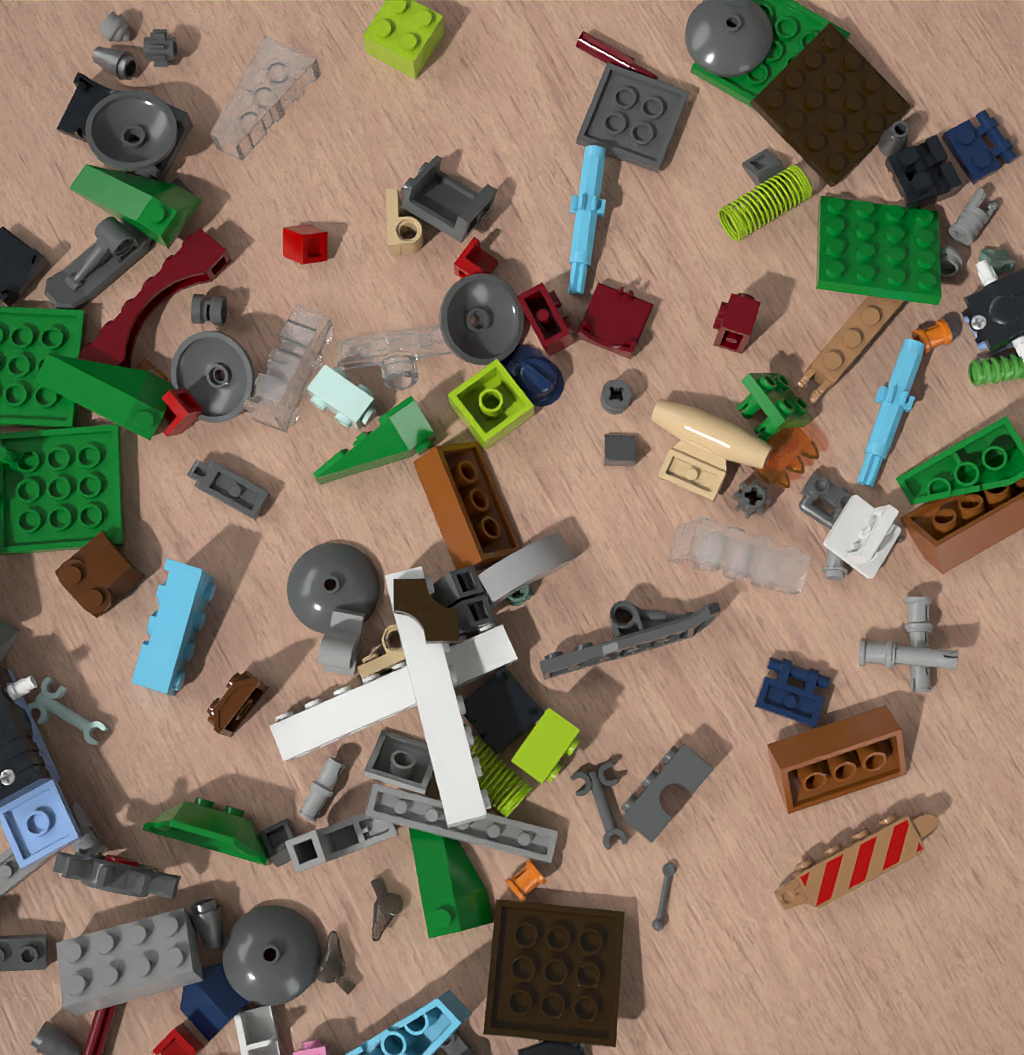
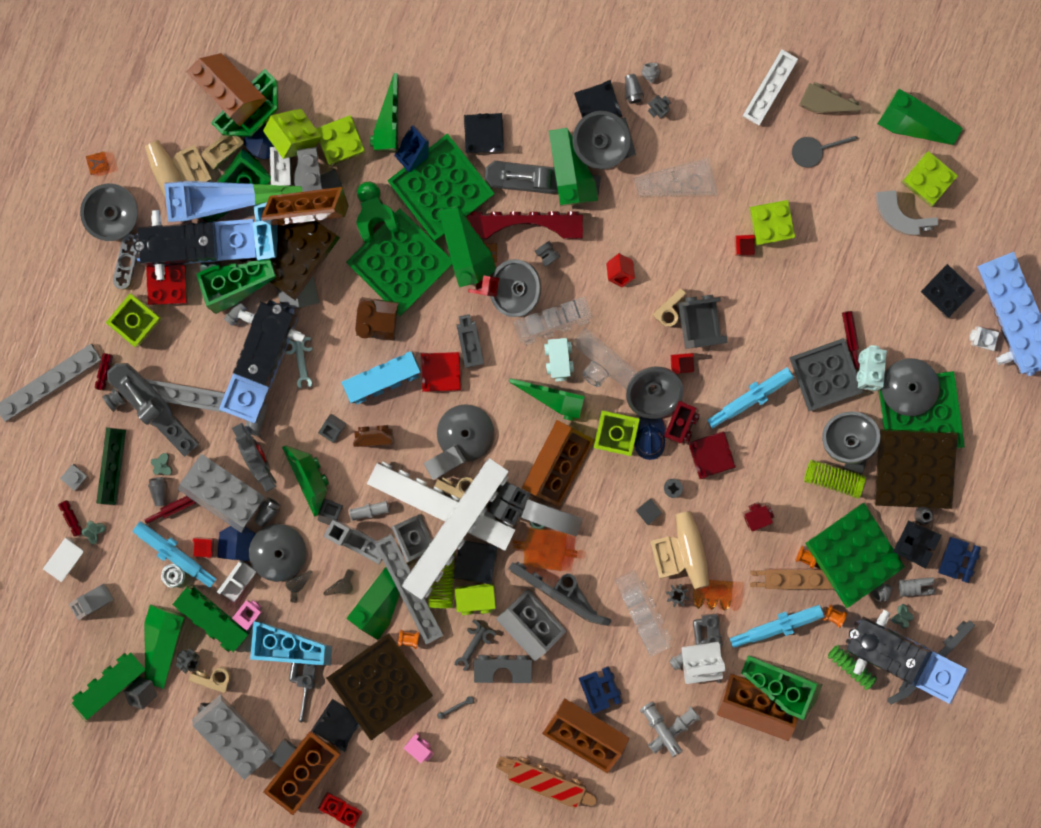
camera: 50 degrees right, 10 degrees up
dark brown tile [393,579,459,644] -> none
green plate [736,373,813,443] -> none
none -> sand green piece [151,453,172,475]
none -> dark grey slope [318,414,346,443]
none -> bright pink brick [404,732,434,763]
none -> red piece [421,352,461,392]
none -> light grey slope [496,589,566,661]
none -> clear orange plate [512,527,578,571]
none -> red panel [734,235,755,256]
none -> orange bush [795,546,816,569]
none -> dark grey dish [822,411,880,464]
none -> light aqua brick [857,345,887,391]

